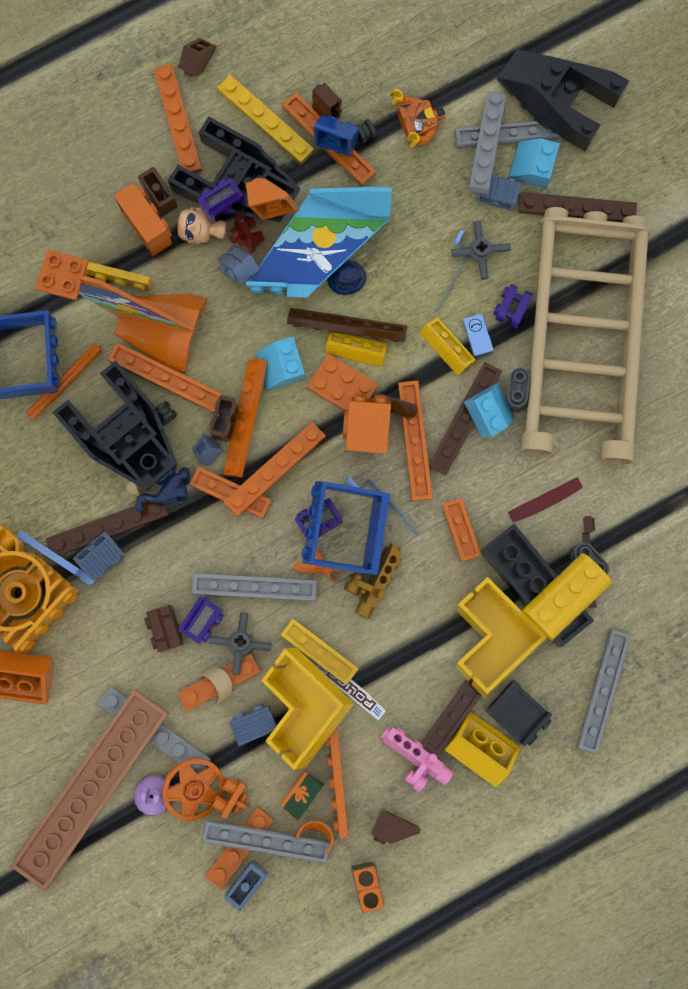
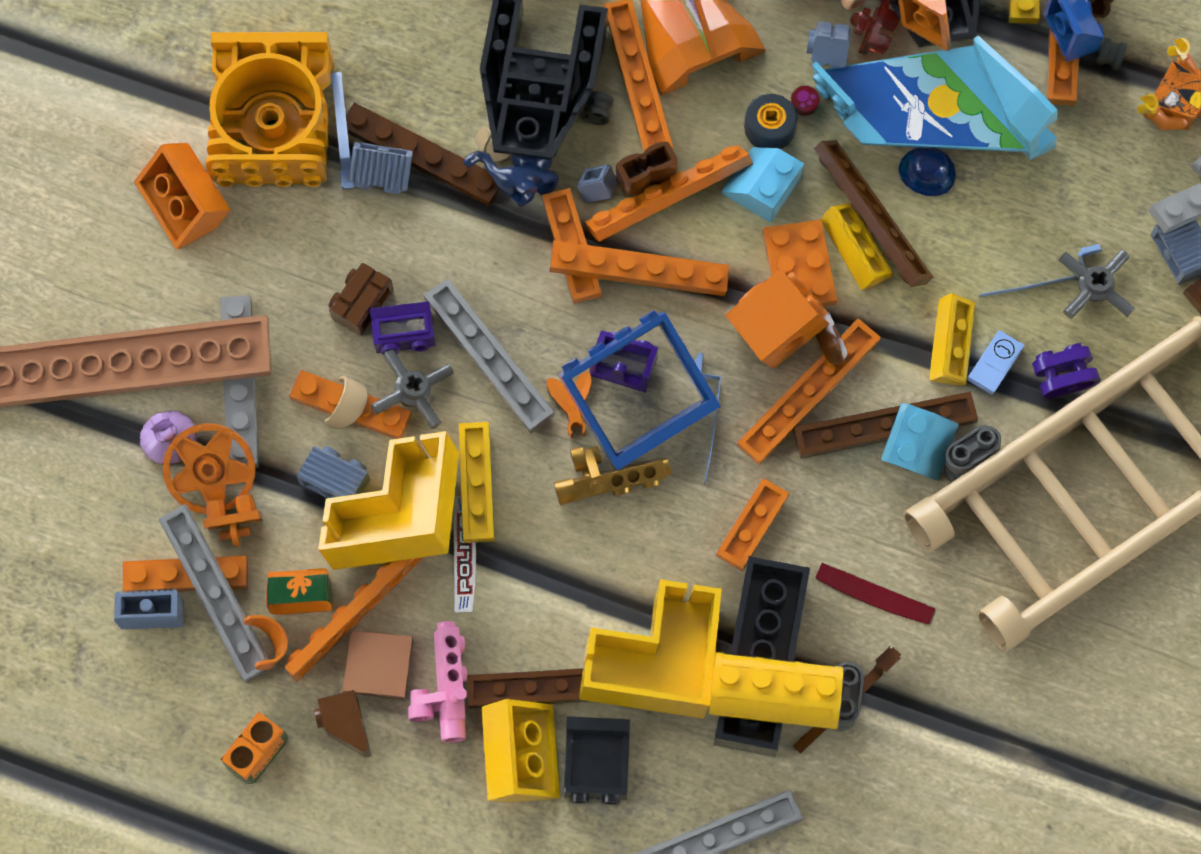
camera: 55 degrees right, 10 degrees down
none -> nougat tile [343,630,413,699]
none -> black wheel [744,93,798,149]
none -> dark red tile [791,86,820,116]

